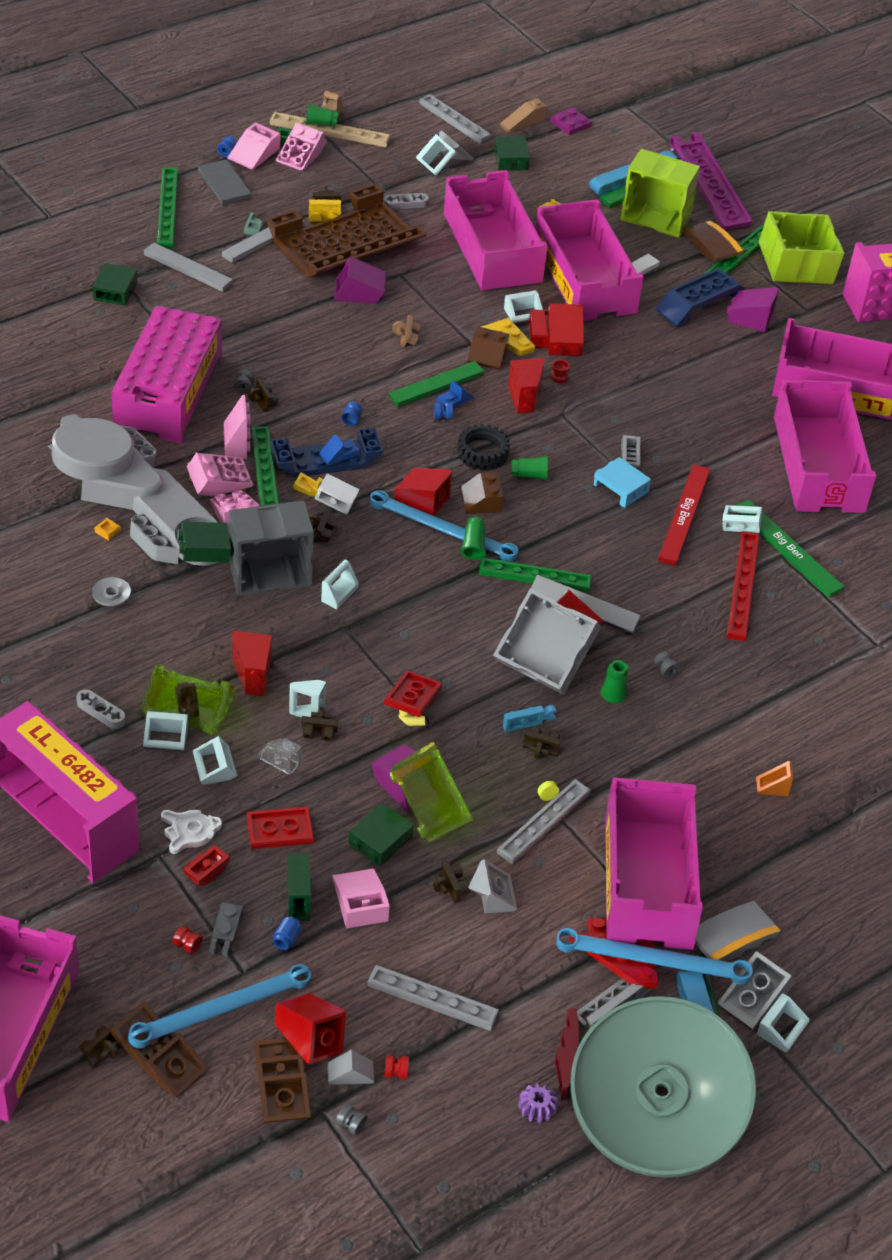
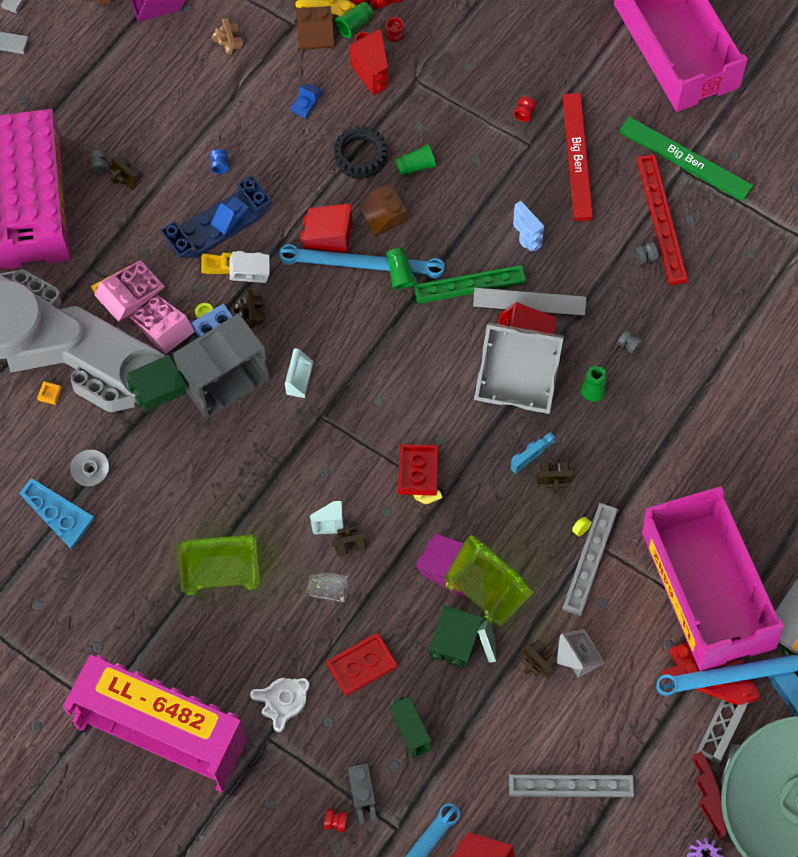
camera: 15 degrees left, 20 degrees up
light grey beam [76,690,125,729] -> none
light aqua tile [143,711,188,751] -> none
dark brown hips [175,682,200,718] -> none
red slope [184,845,230,886] -> none
light aqua tile [193,736,237,785] -> none
bright pink slope [224,395,250,459] -> none
red slope [232,631,272,696] -> none
green tile [251,427,279,506] -> none
blue brick [273,917,302,950] -> none
bright pink slope [332,868,389,929] -> none
green tile [389,361,484,407] -> none
blue wheel [434,402,453,419] -> none
medium azure panel [594,457,651,508] -> none
light grey slope [621,435,641,468] -> none
light aqua tile [723,505,762,533] -> none
orange slope [756,761,793,796] -> none
none -> dark azure wing [20,478,95,550]
none -> green plant [334,2,373,39]
none -> sand green tile [478,620,497,663]
none -> light blue plate [513,201,544,252]
none -> red wheel [514,97,536,122]
none -> dark grey wheel [634,242,658,265]

